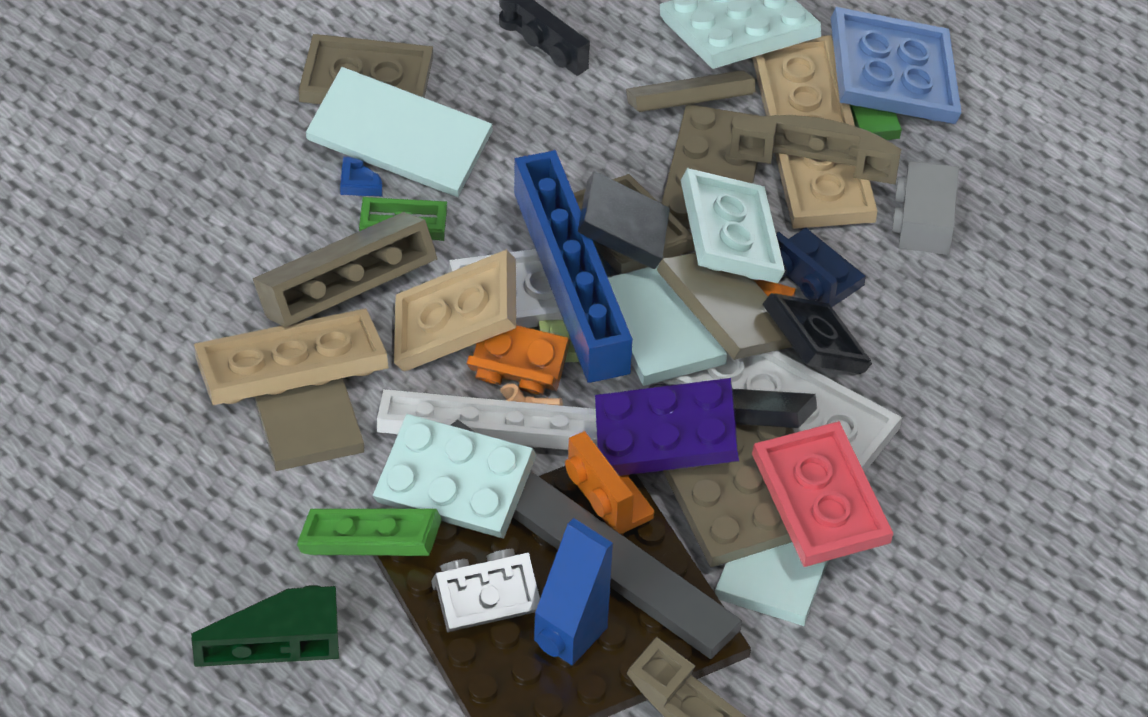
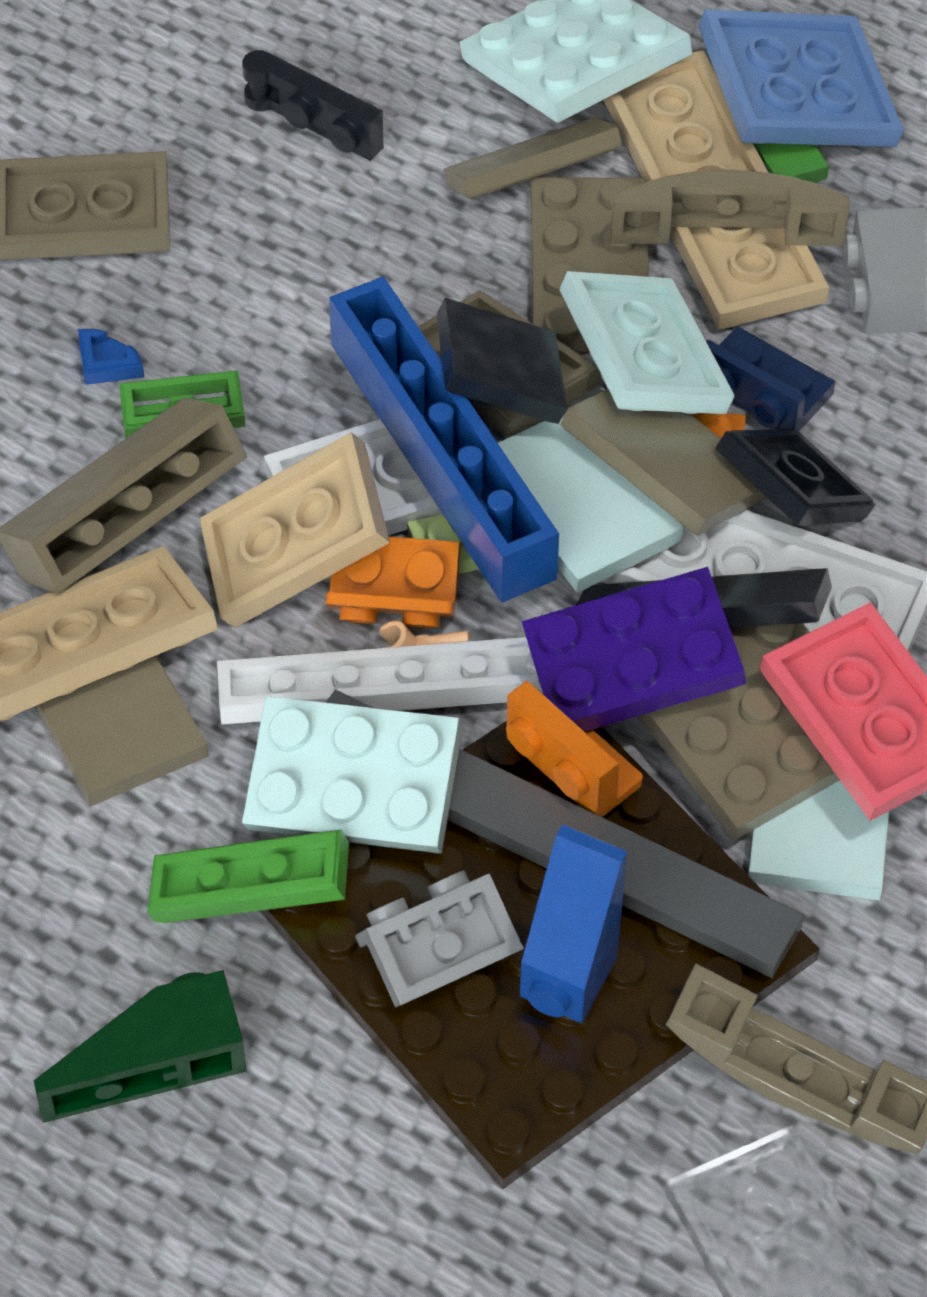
camera: 10 degrees left, 5 degrees up
light aqua tile [306,67,493,197] -> none

